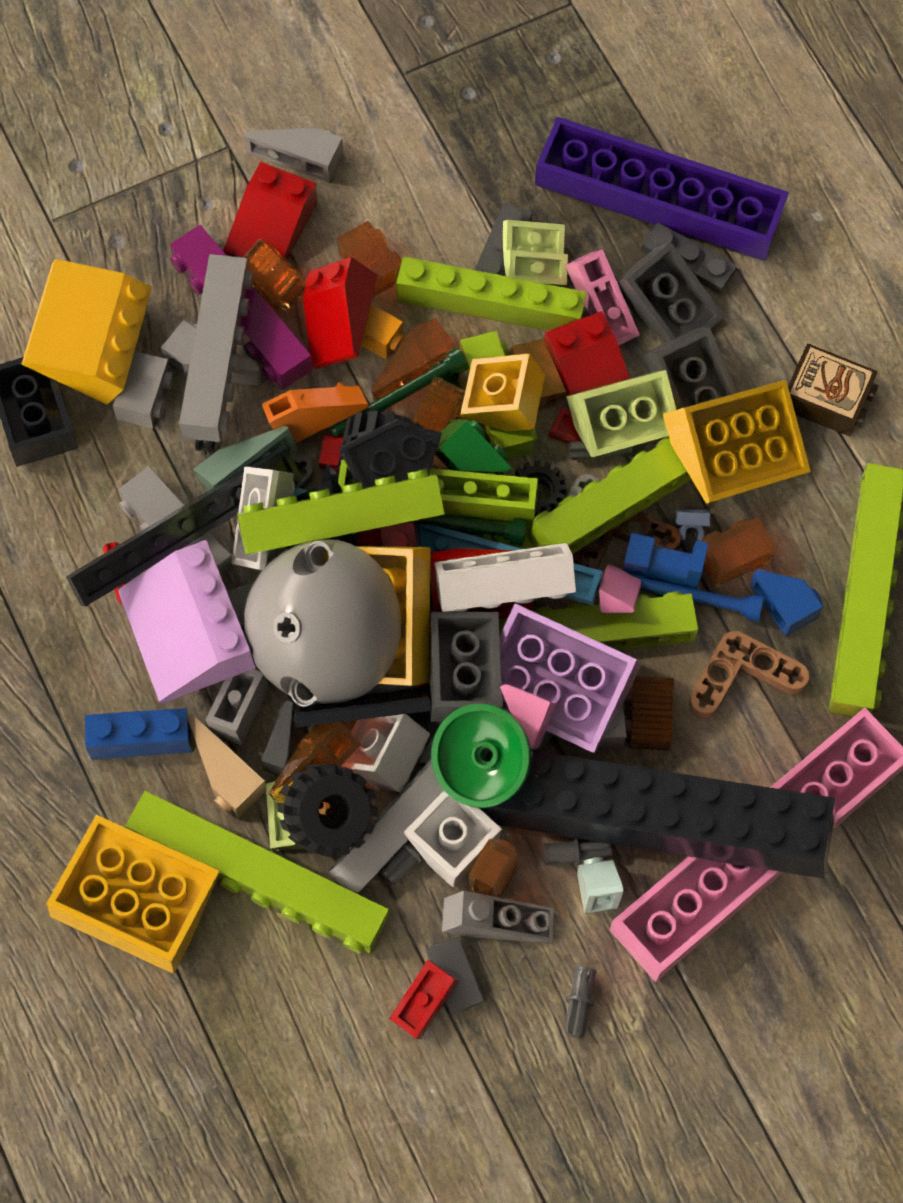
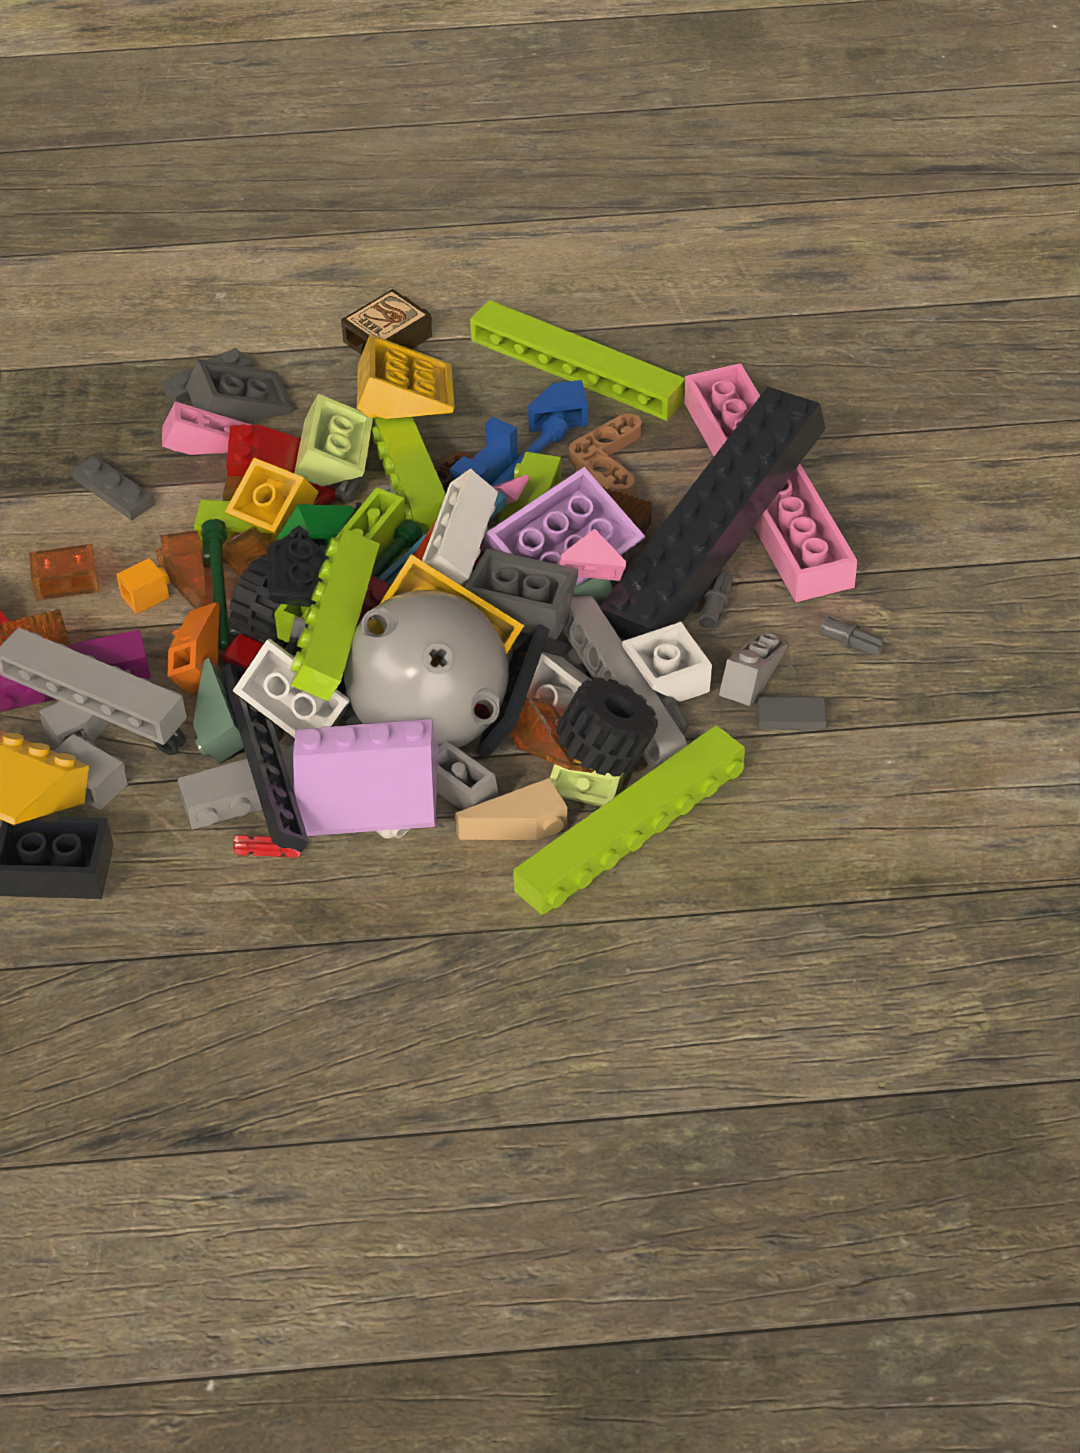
camera: 65 degrees left, 20 degrees down
yellow slope [46,815,220,974] -> none
blue brick [85,708,192,760] -> none
dark grey slope [261,700,295,778] -> none
red slope [303,257,378,369] -> none
red plate [389,960,459,1039] -> none
lime brick [396,256,587,331] -> none
green dish [431,704,531,808] -> none
clear orange brick [468,839,518,898] -> none
yellowish green slope [503,220,568,286] -> none
dark purple brick [535,117,789,261] -> none
light aqua slope [577,857,623,914] -> none
dark grey slope [643,327,737,410] -> none
sand blue tile [674,508,710,541] -> none
clear orange brick [701,517,777,587] -> none

